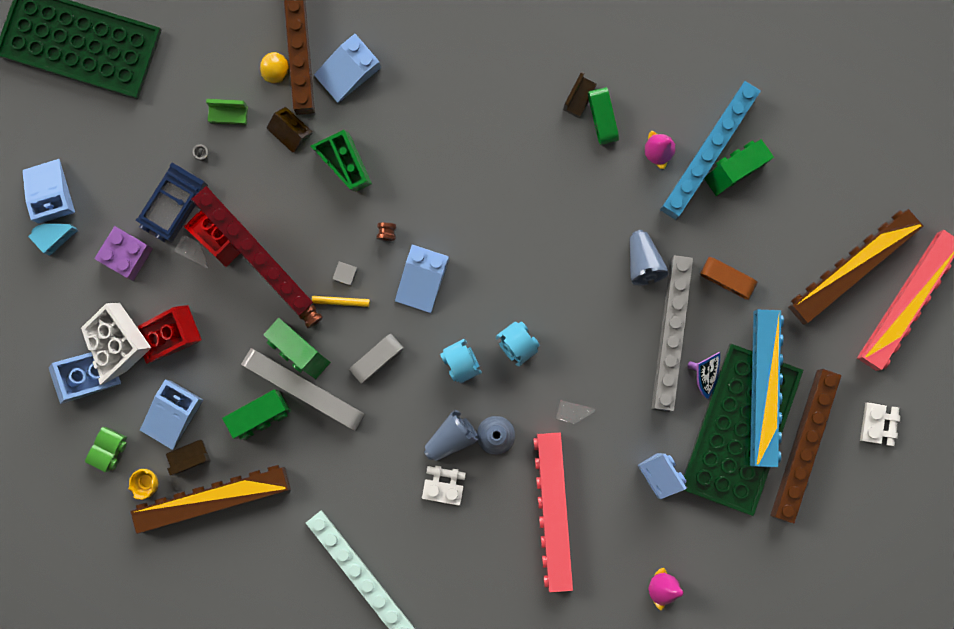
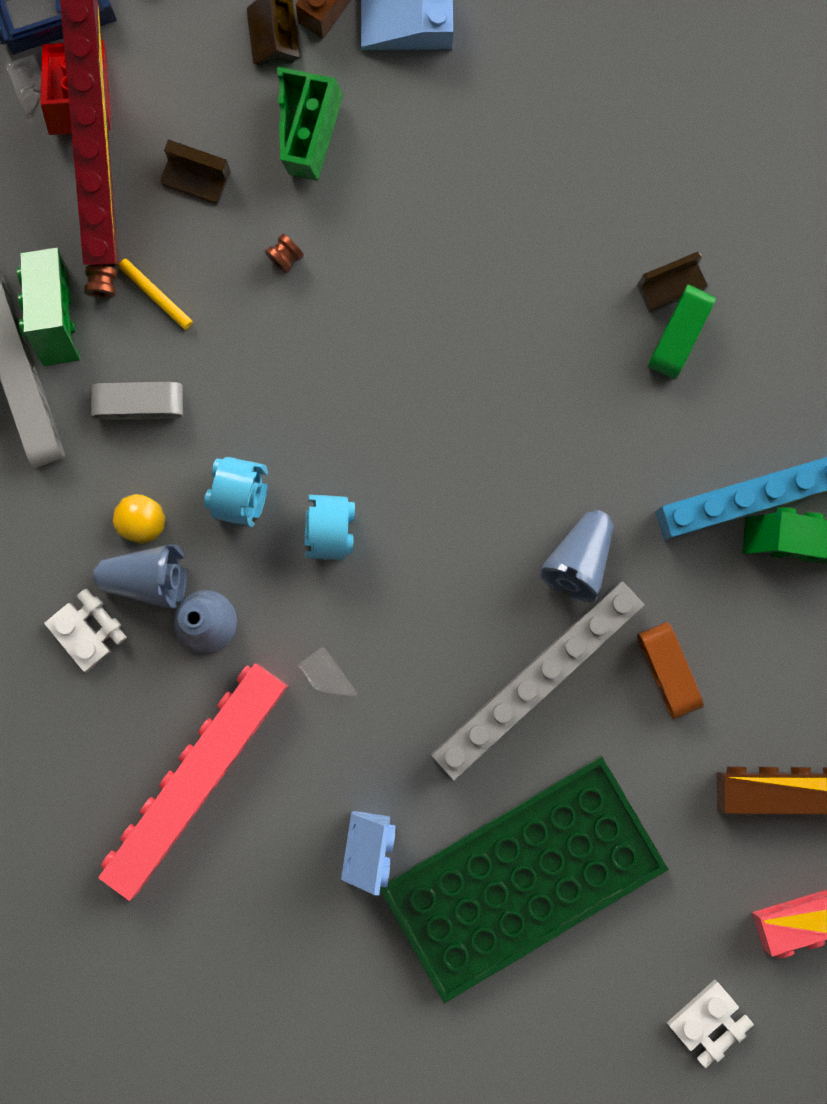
camera: 35 degrees right, 0 degrees up
light grey tile [333,261,357,286] -> none
light blue slope [395,245,449,313] -> none
dark pink hat [645,131,675,169] -> none
dark pink hat [648,568,683,611] -> none
shield [688,352,720,399] -> none
dark azure brick [750,309,784,467] -> none
reddish brown brick [770,369,842,524] -> none
none -> yellow hair [112,494,165,544]
none -> dark brown panel [160,139,231,204]

